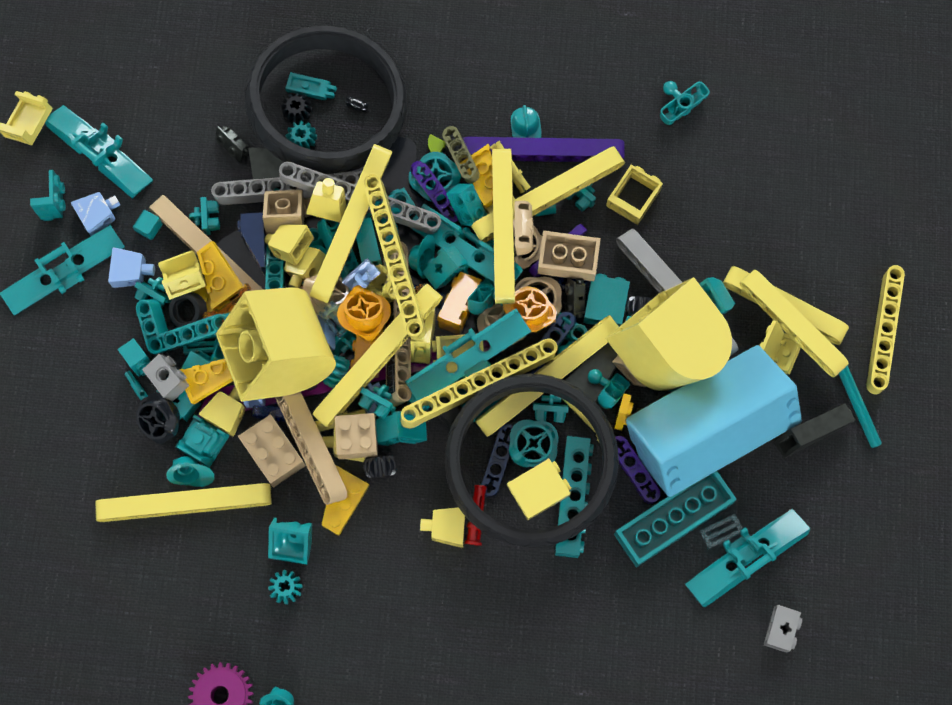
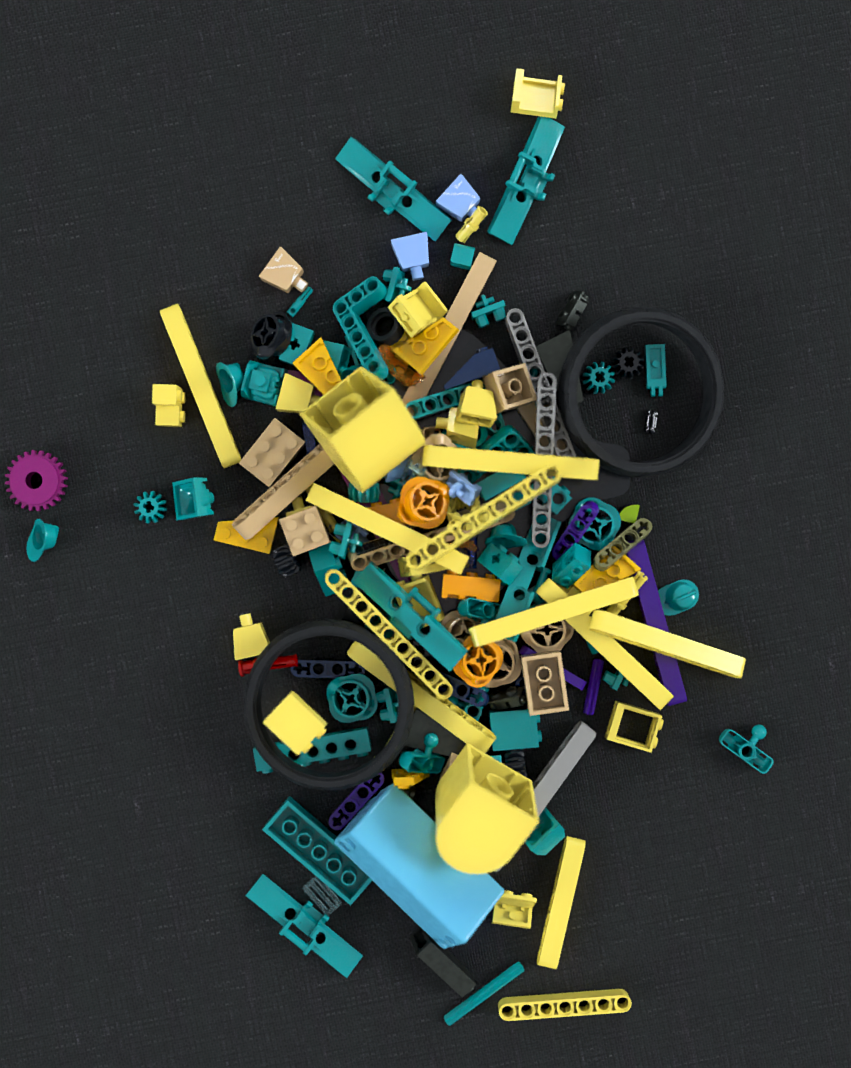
camera: 75 degrees right, 15 degrees up
teal bracket [30,170,66,221] -> none
teal brick [117,338,151,377] -> none
light grey brick [142,354,190,401] -> none
light yellow torso [306,178,347,223] -> none
tan piece [513,201,534,255] -> none
light yellow beam [740,270,849,377] -> none
light grey brick [764,605,802,653] -> none
none -> light yellow brick [152,384,186,427]
none -> tan torso [259,247,308,293]
none -> light yellow pin [455,206,488,243]
none -> dark purple axle [583,659,604,715]
none -> light yellow beam [589,610,746,678]

